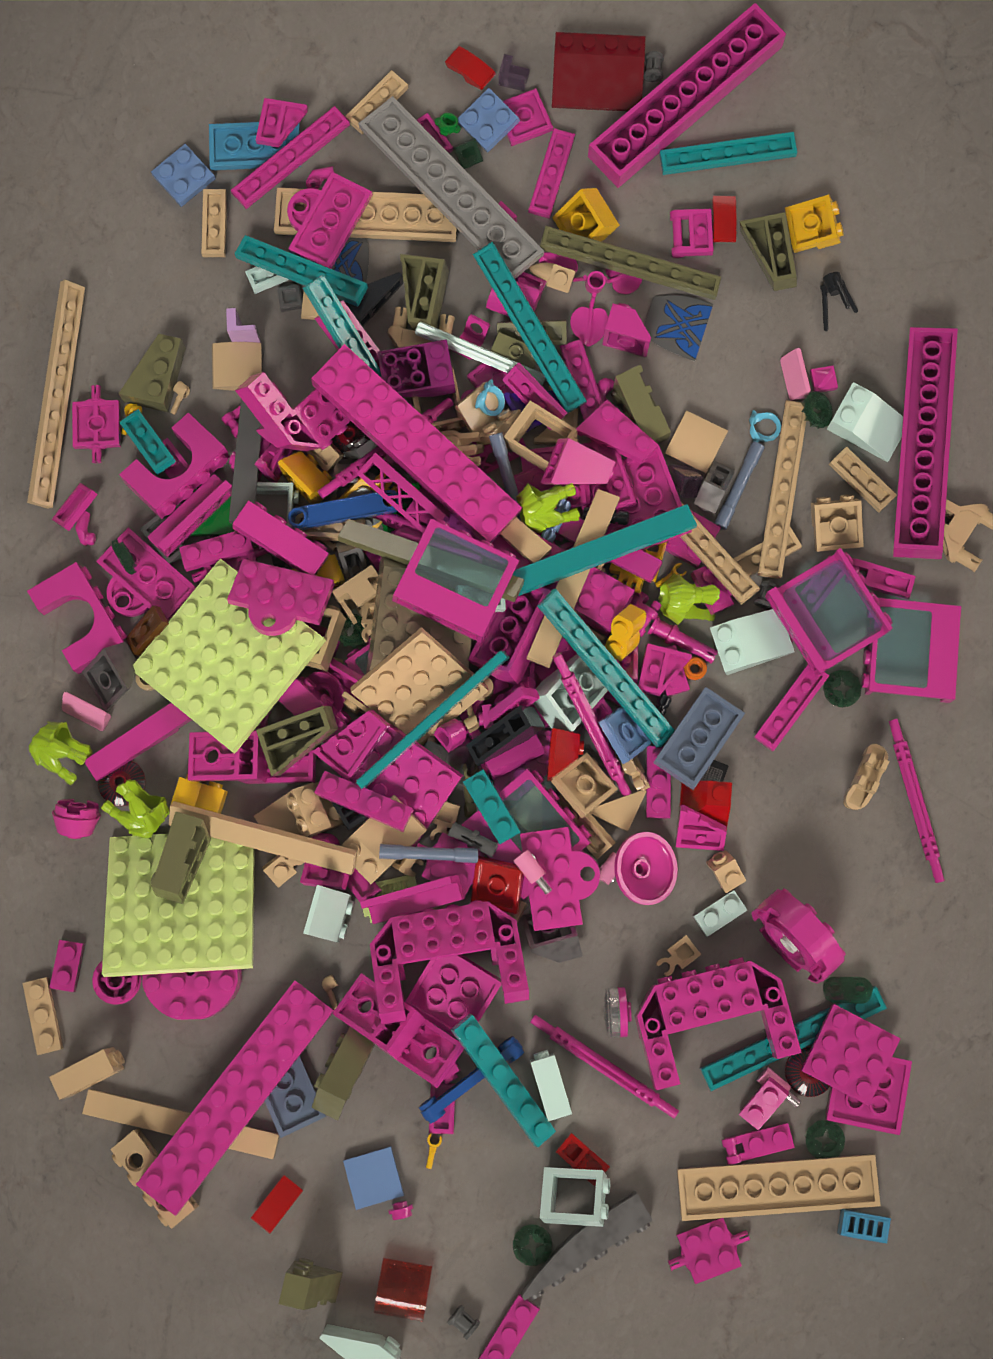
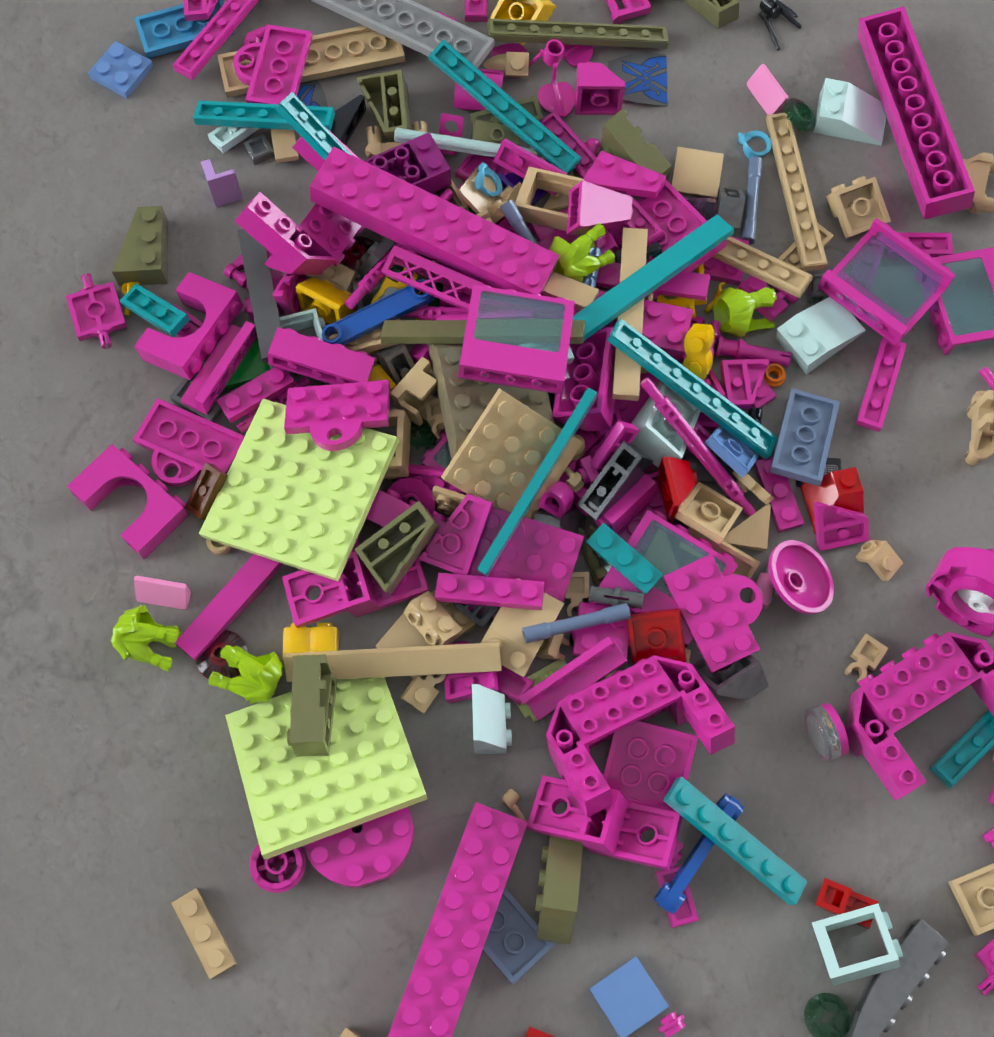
camera: 20 degrees left, 10 degrees down
tan plate [27,280,85,509] -> none
tan window [49,1047,125,1100] -> none
dark pink plate [50,940,85,992] -> none
dark pink tile [52,483,98,531] -> none
dark pink cone [52,799,101,839] -> none
dark pink arm [75,511,96,546] -> none
flat silver slope [82,642,137,711] -> none
tan tile [82,1089,279,1159] -> none
clear green gear [112,539,137,575] -> none
tan hand [170,381,190,415] -> none
tan plate [201,189,227,257] -> none
tan slope [212,342,262,391] -> none
yellow hand [426,1133,442,1169] -> none
bright pink piece [514,850,552,894] -> none
dark pink axle [530,1015,679,1119] -> none
light aqua window [530,1050,572,1121] -> none
light aqua plate [693,890,747,937] -> none
dark pink tile [810,365,838,394] -> none
clear green gear [823,669,862,708] -> none
tan plate [829,447,897,513] -> none

